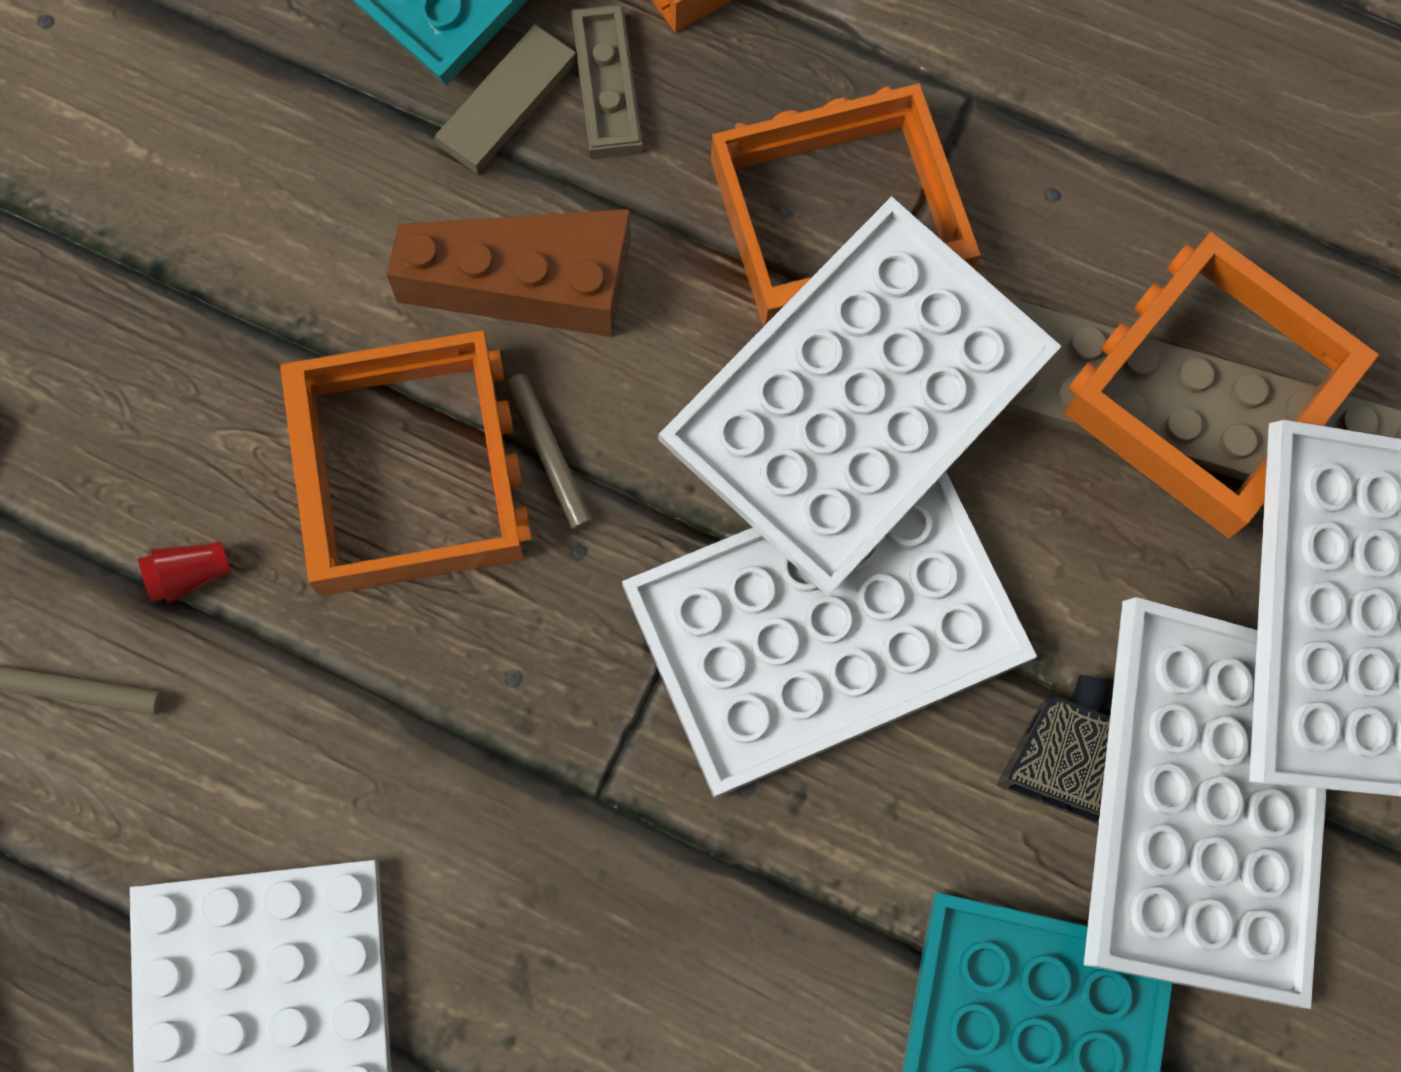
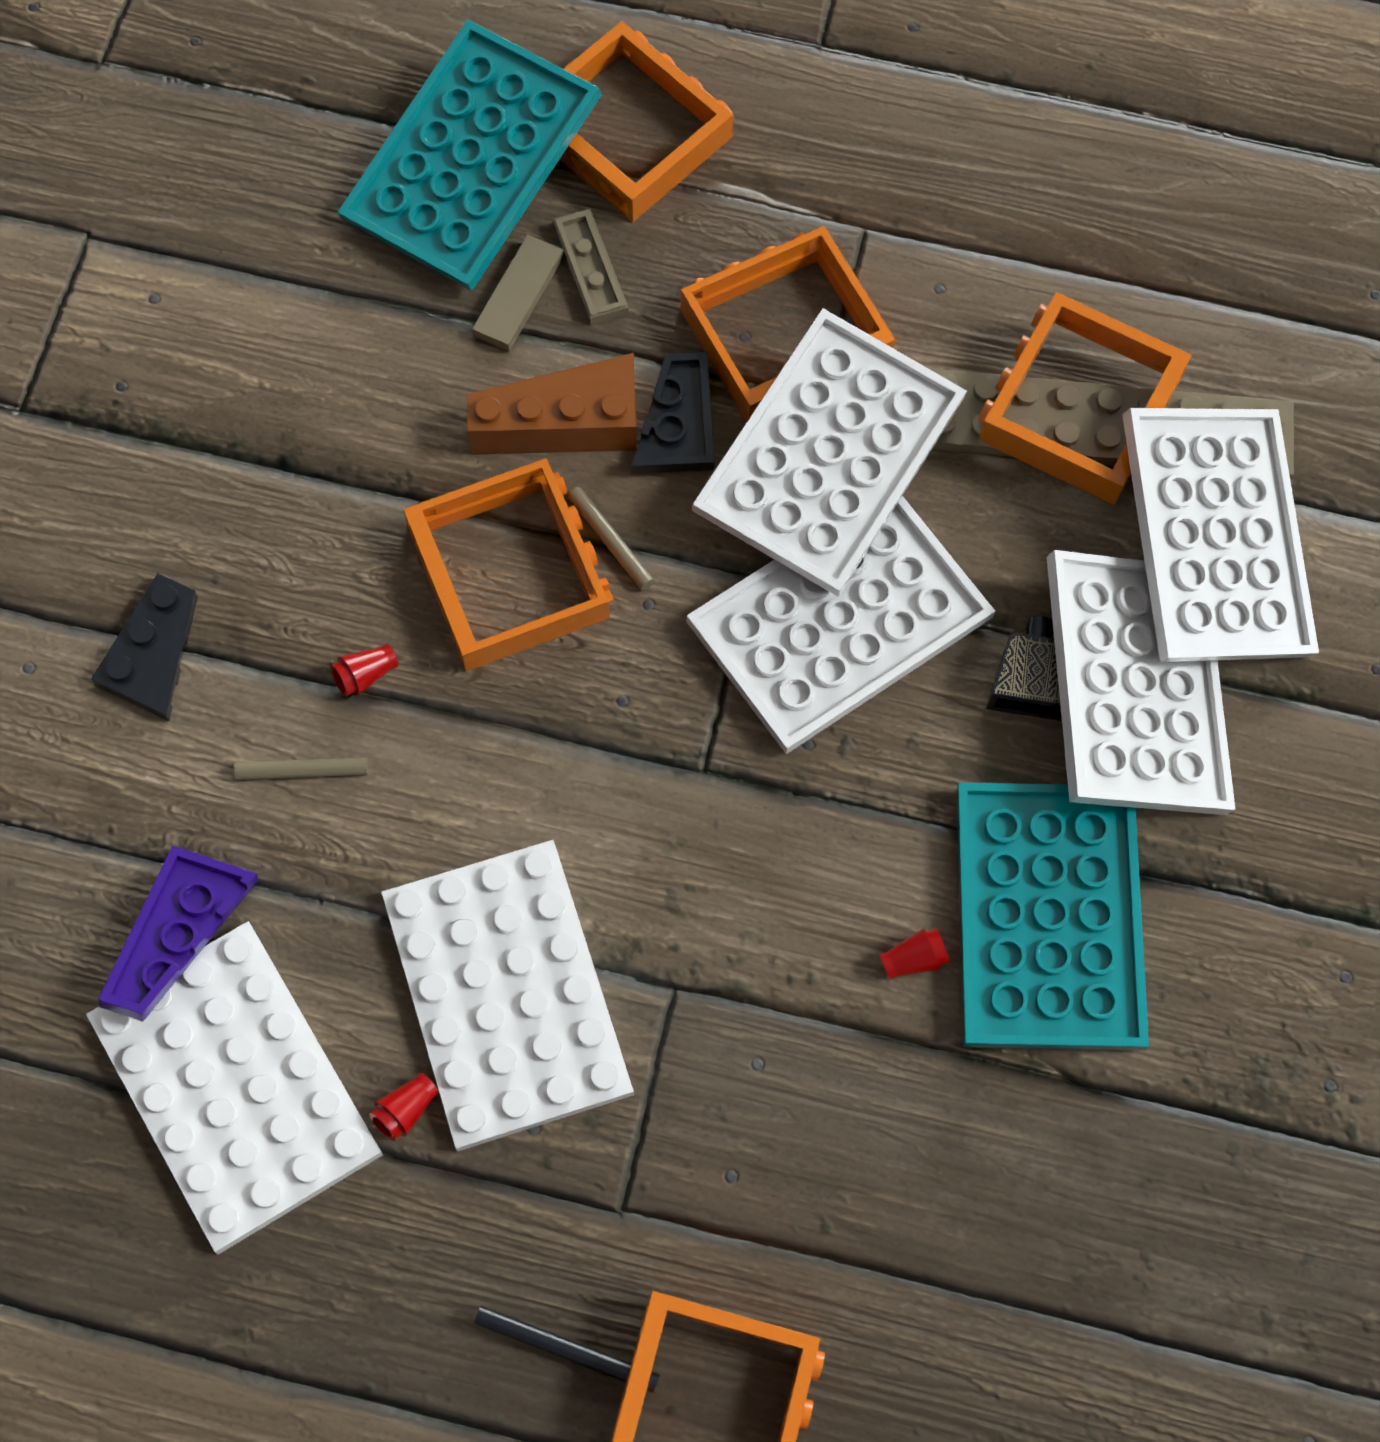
camera: 10 degrees left, 5 degrees down
none -> black wing [631,352,714,474]

